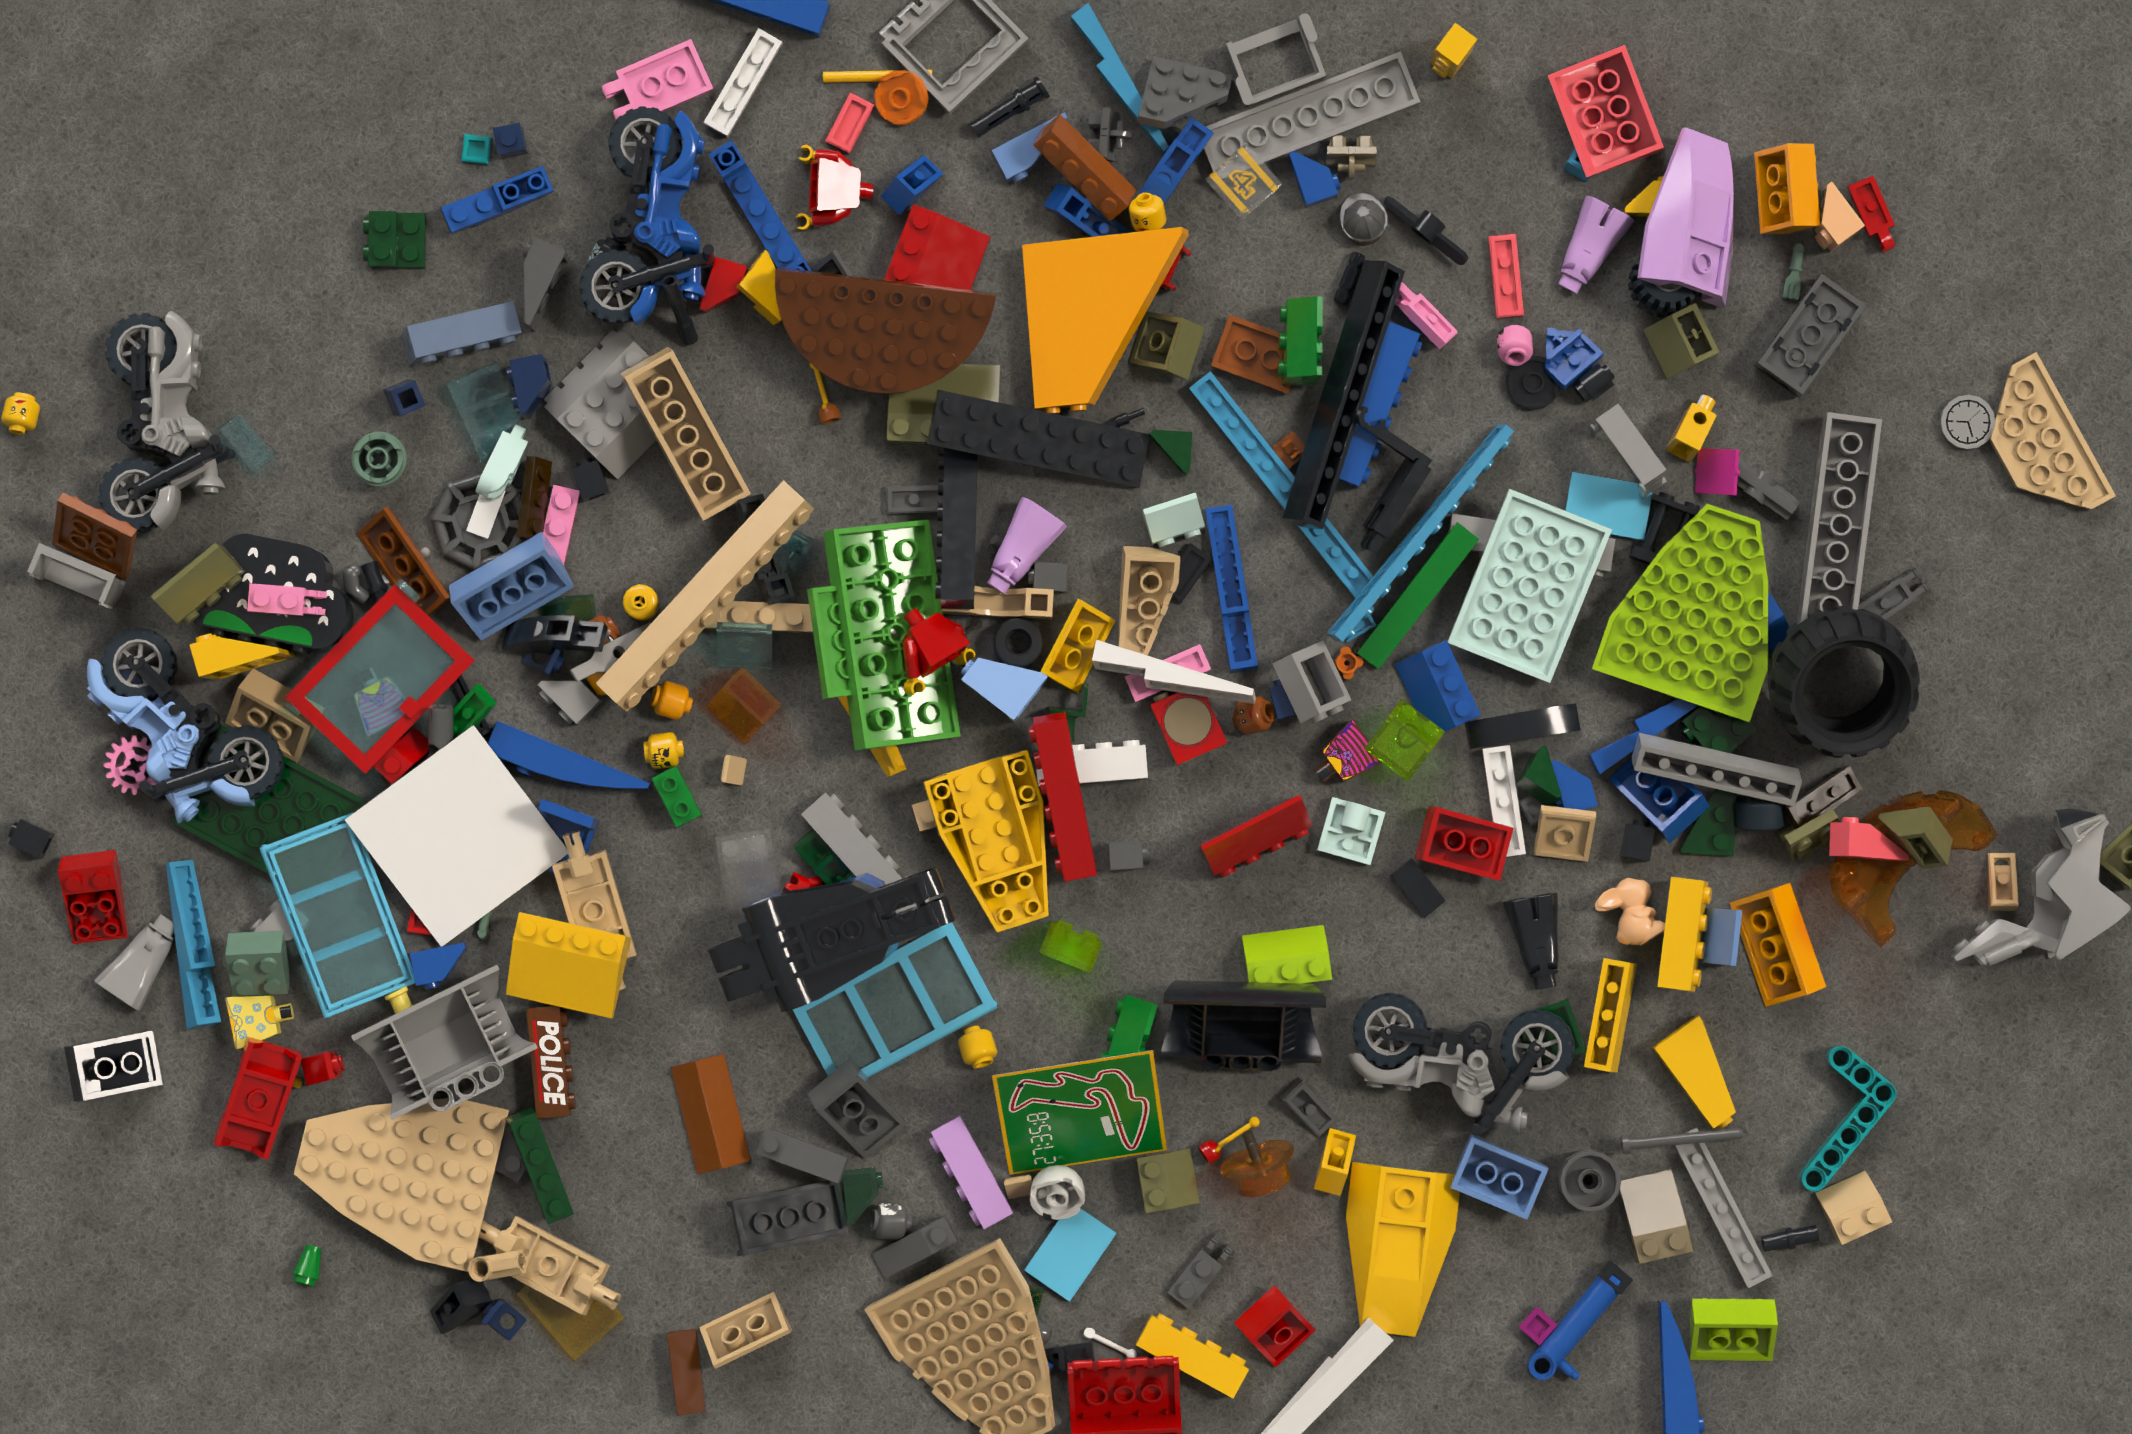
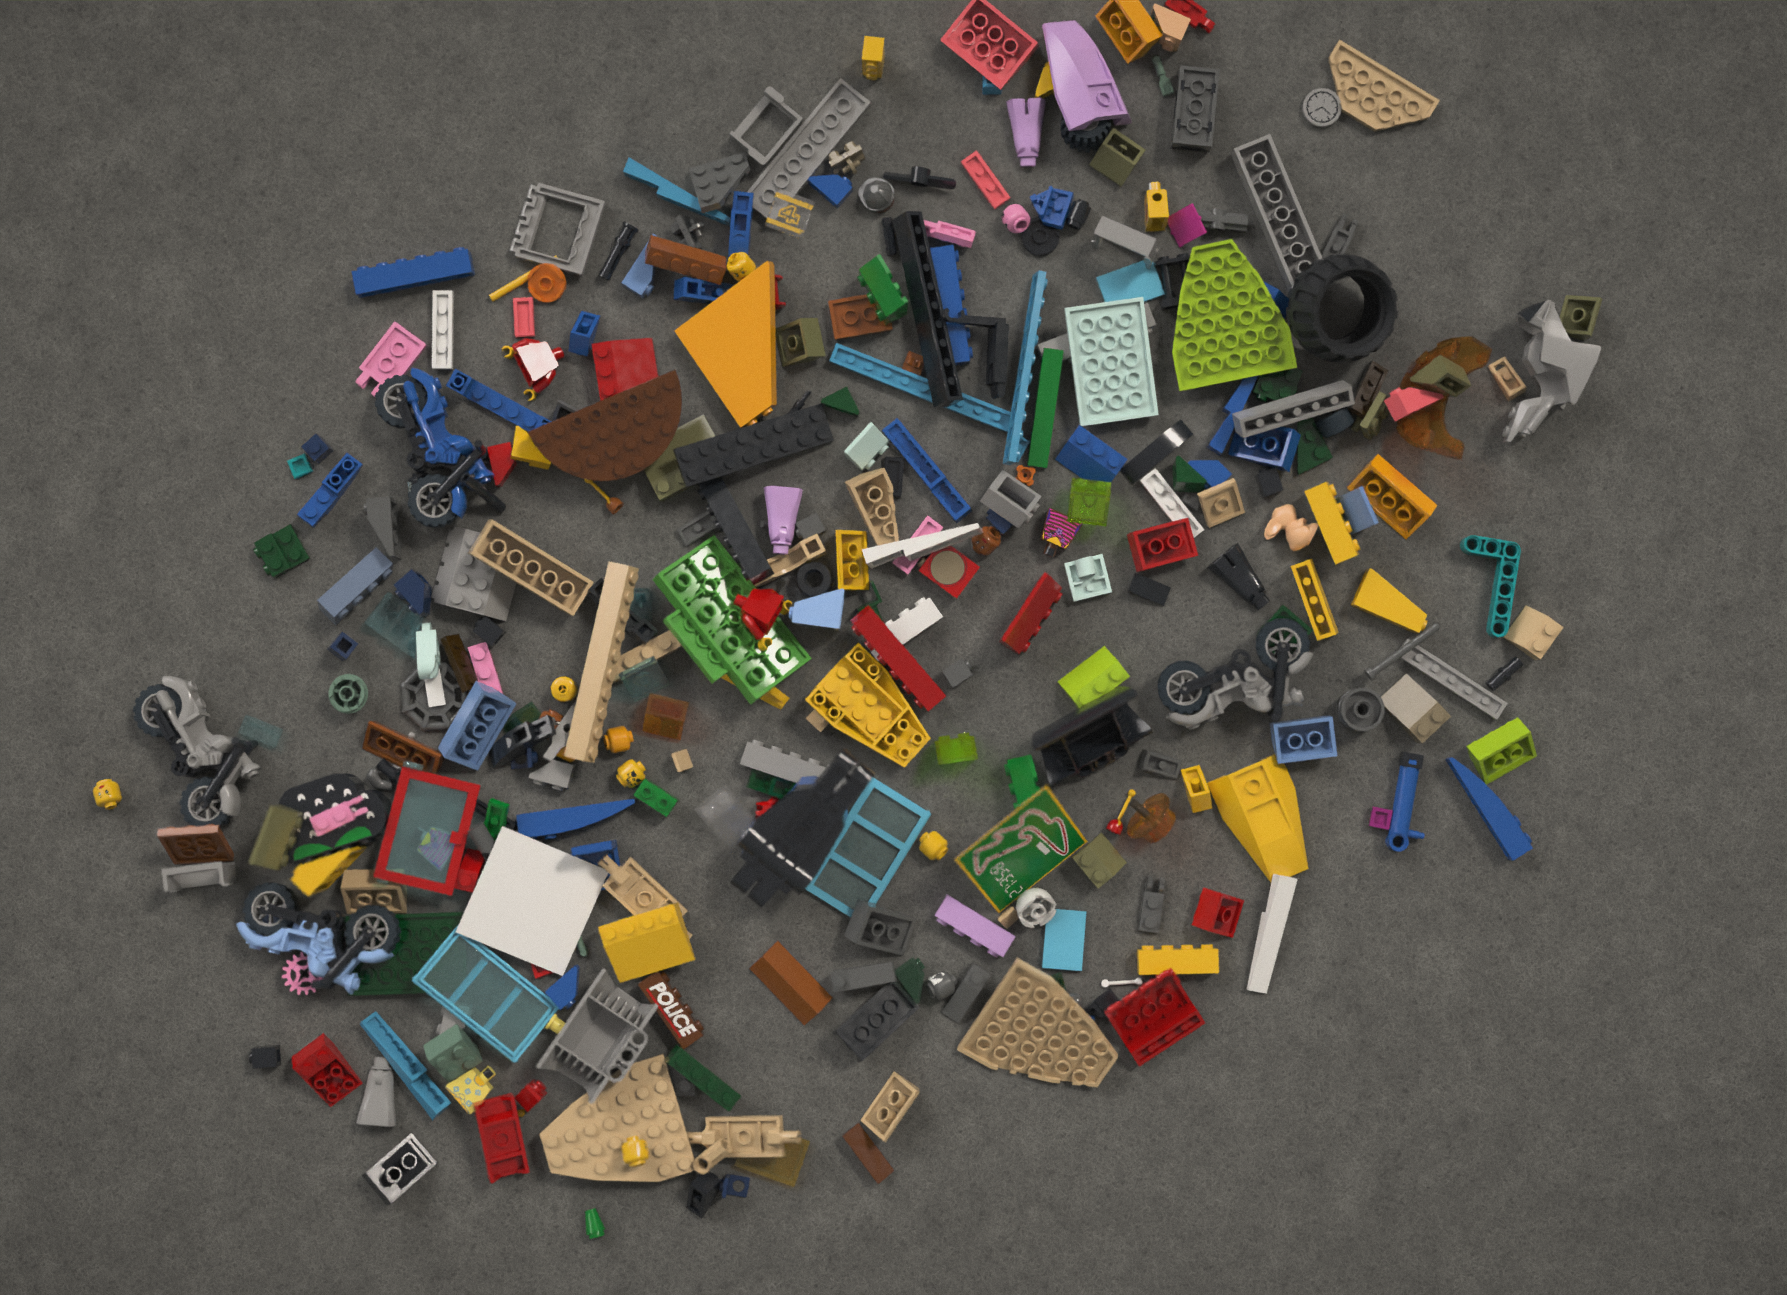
camera: 30 degrees left, 0 degrees up
none -> yellow head [621,1136,649,1167]

